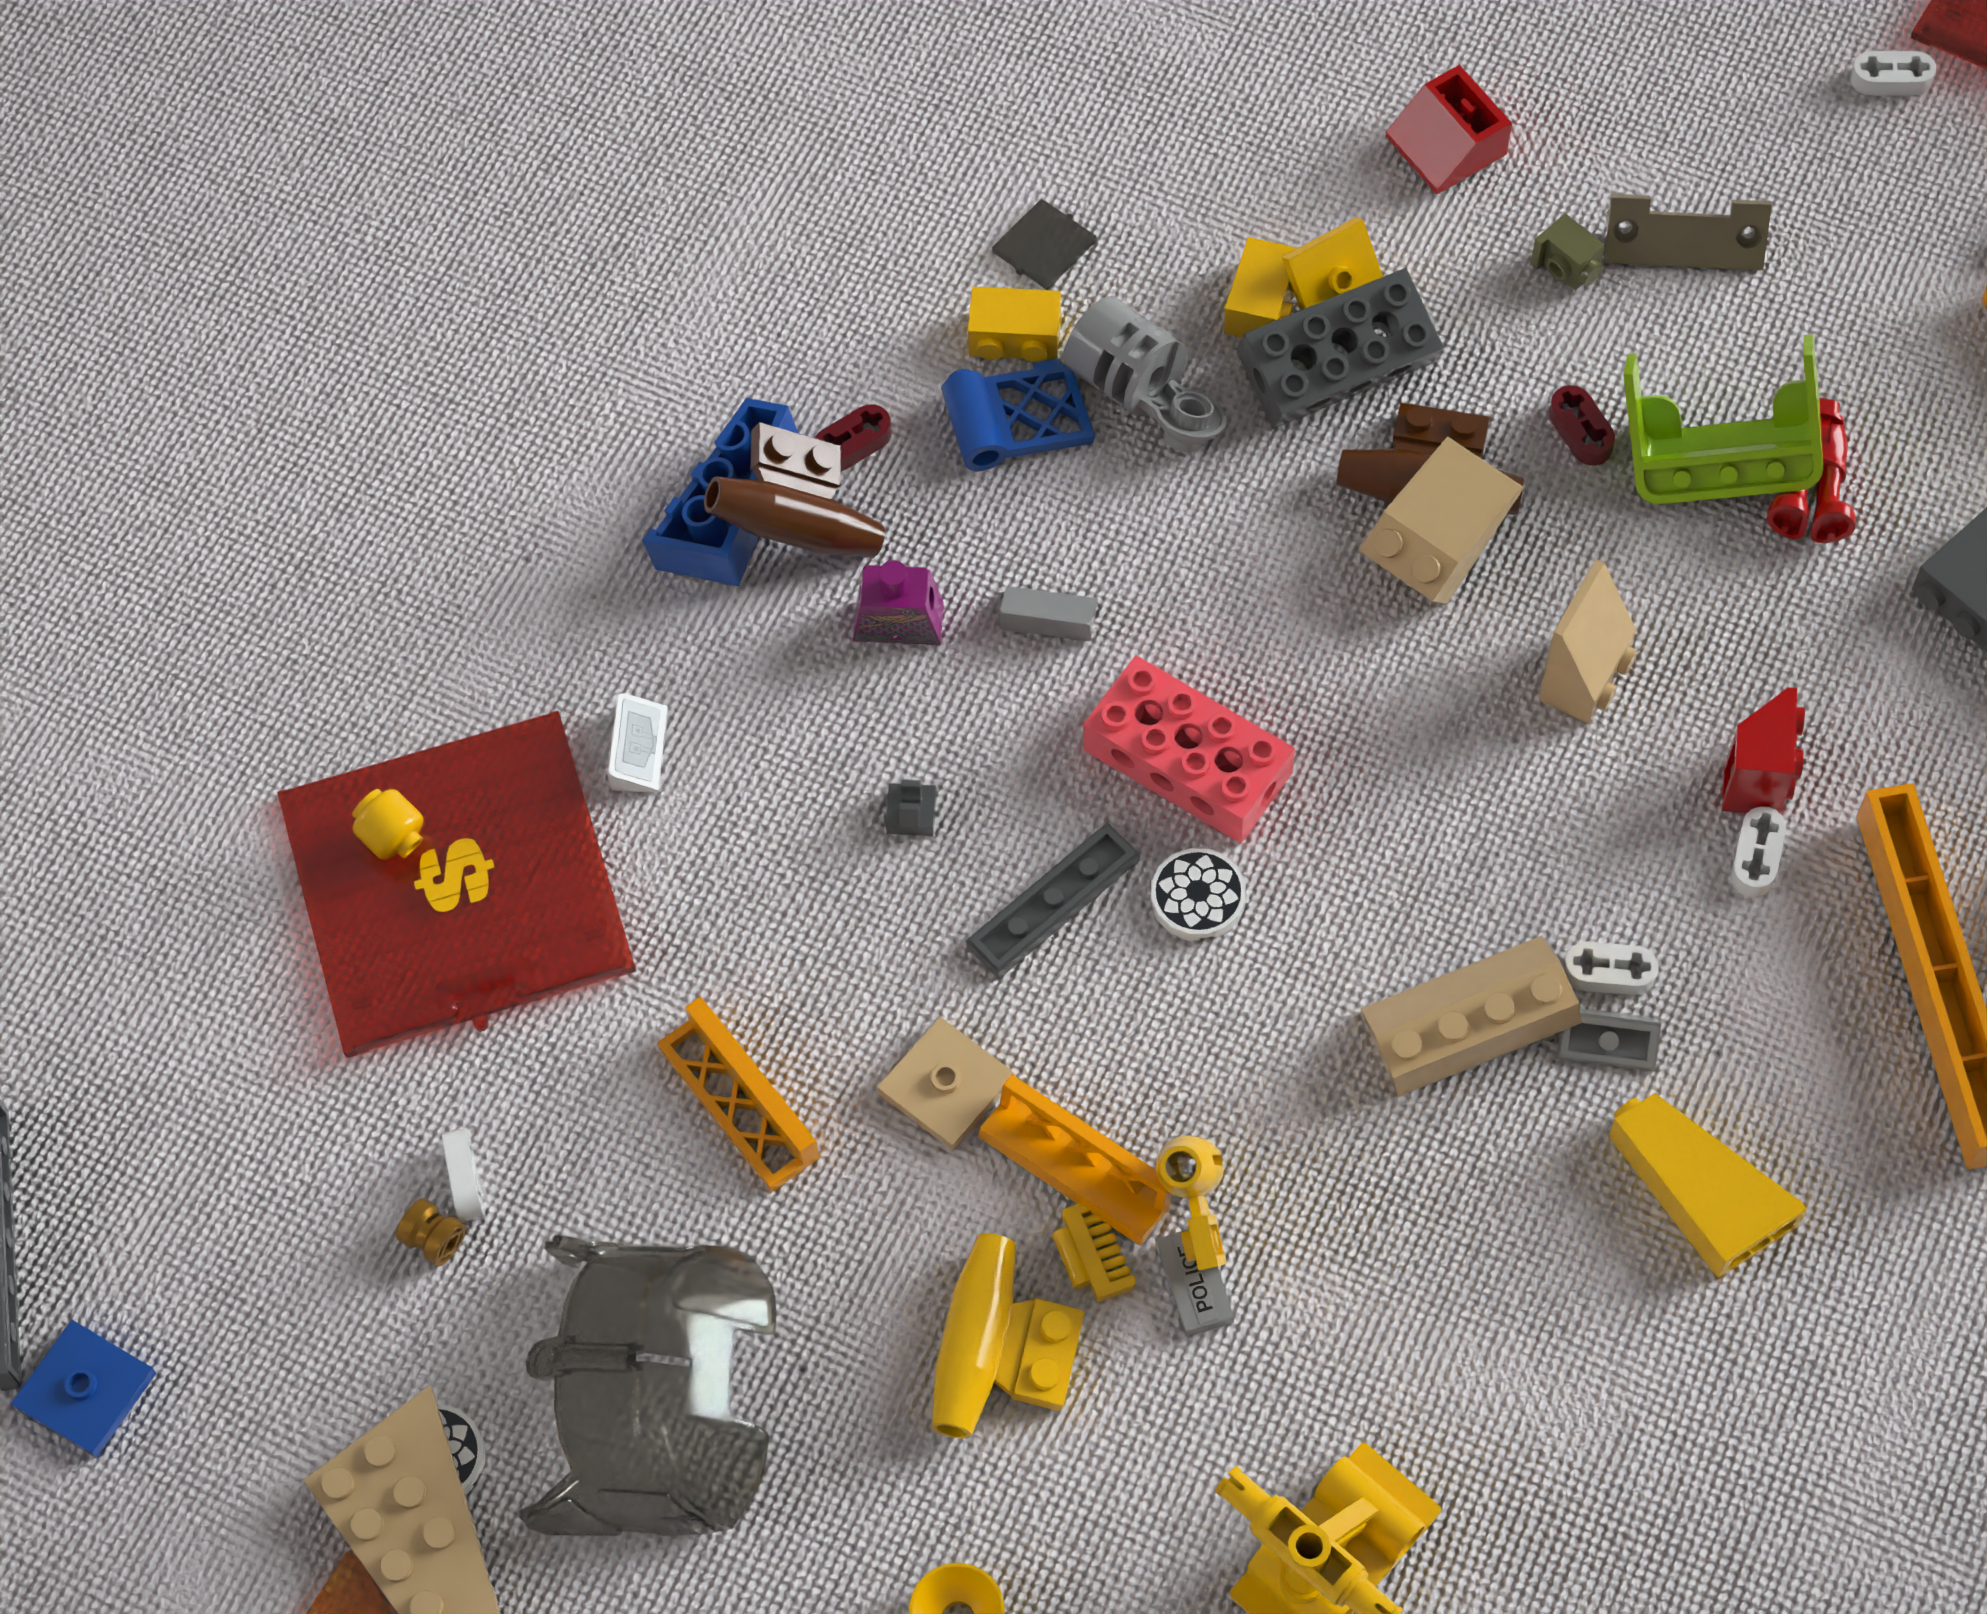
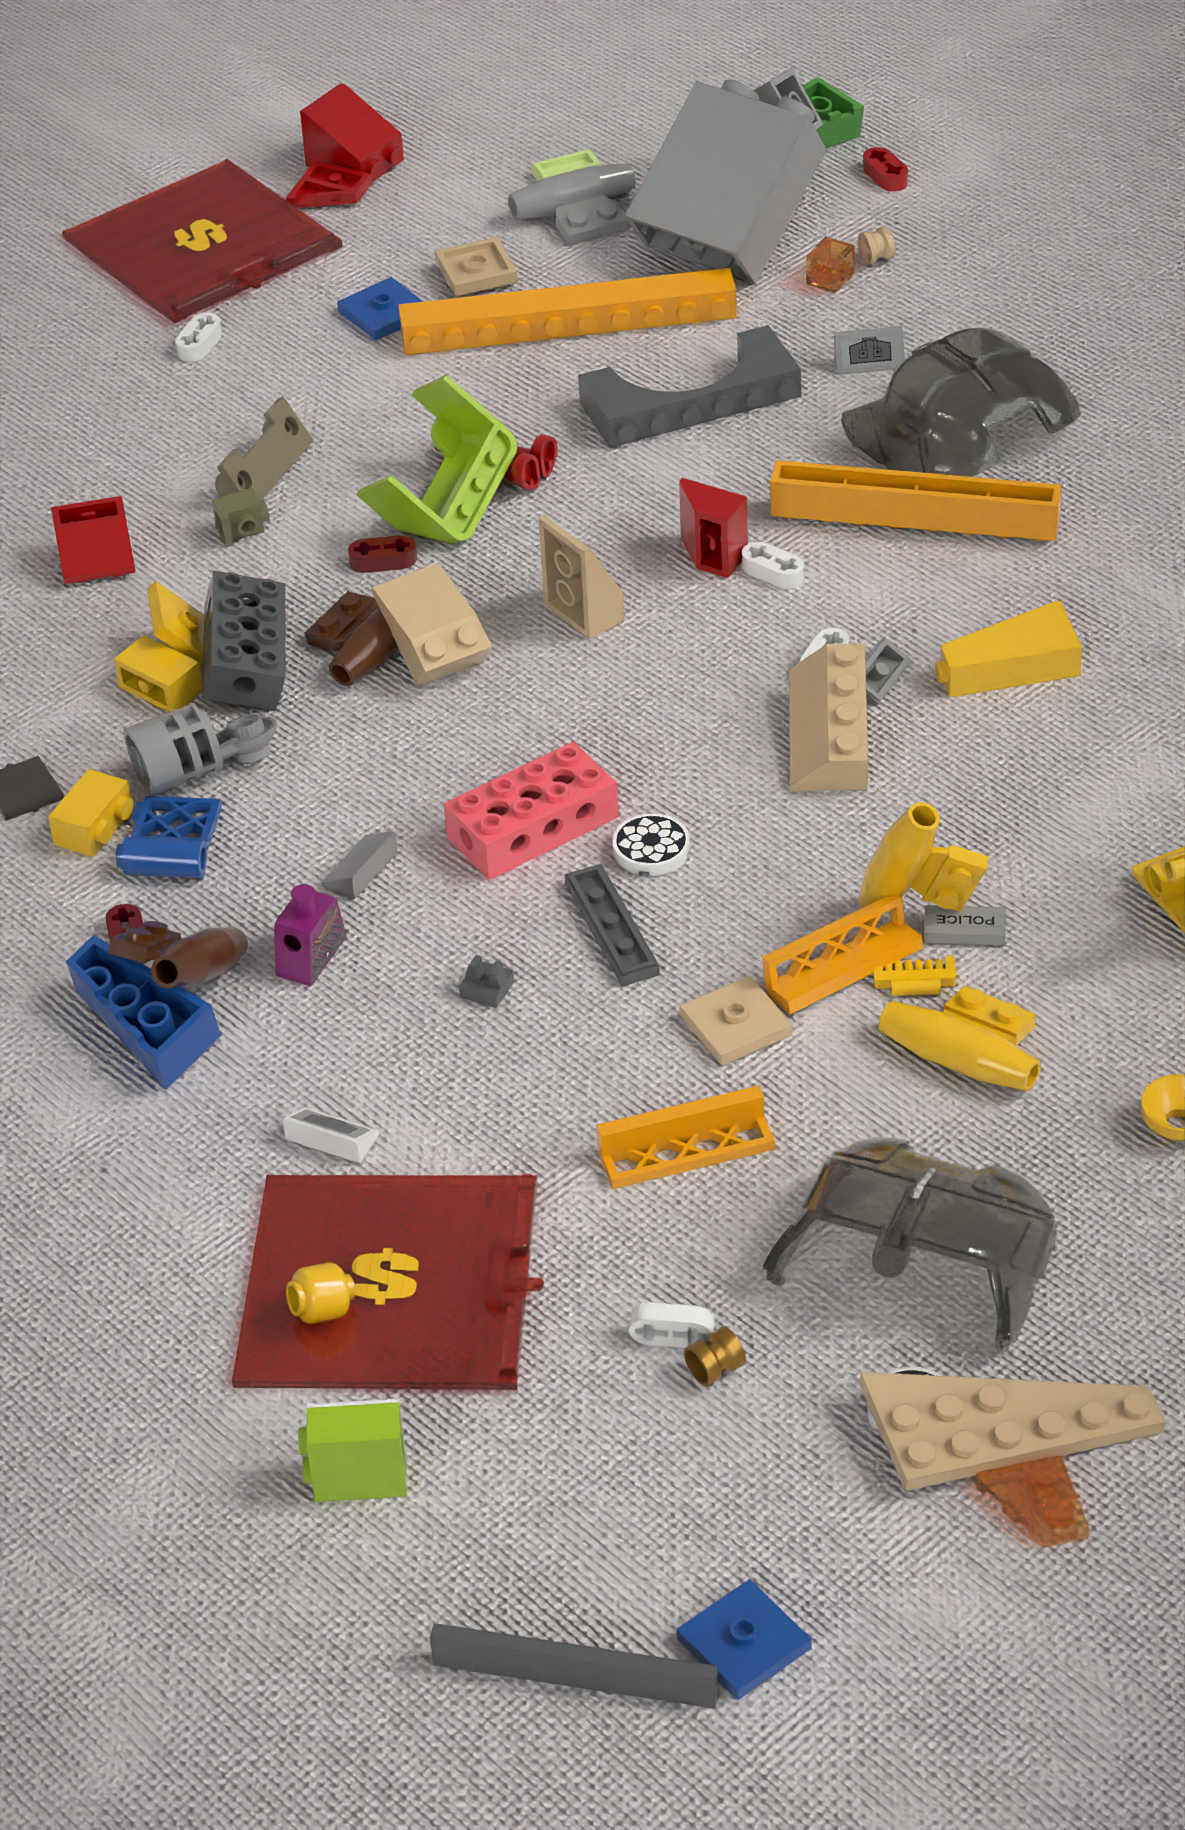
camera: 70 degrees left, 20 degrees down
none -> lime piece [298,1398,407,1502]

